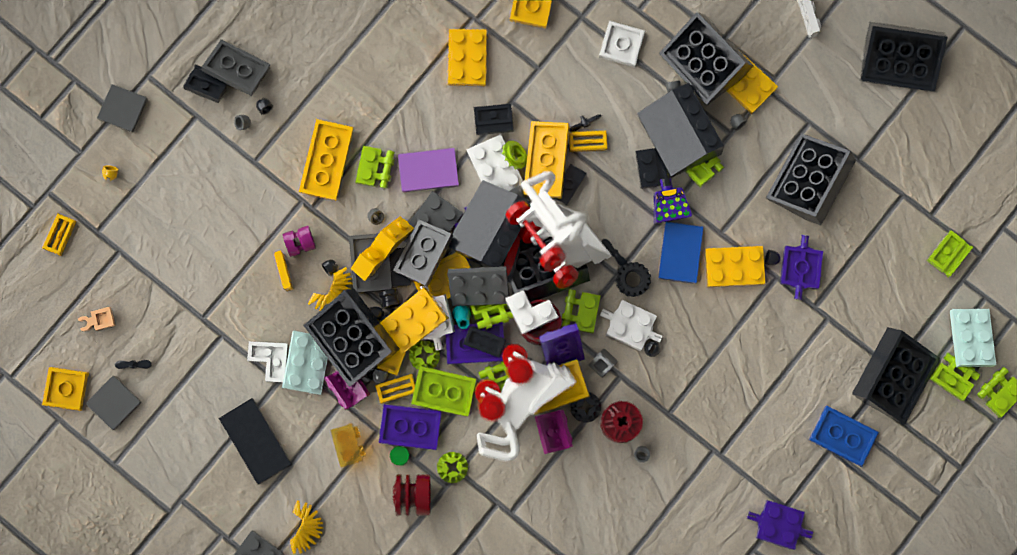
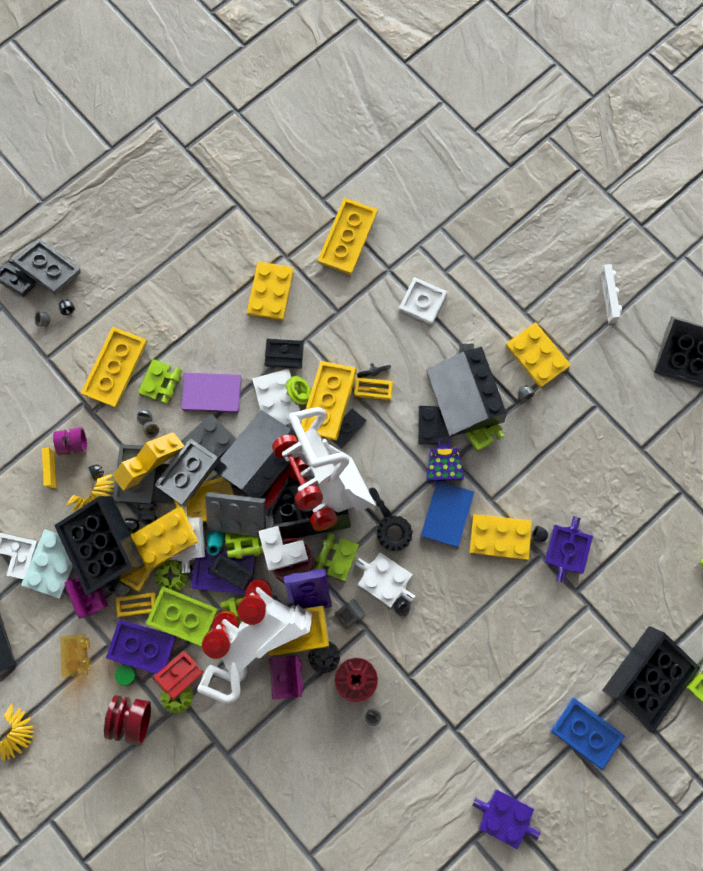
camera: 15 degrees right, 5 degrees down
black slope [659,12,754,105] -> none
black slope [766,133,856,225] -> none
none -> dark grey hinge [137,409,153,425]
none -> red plate [153,651,204,701]

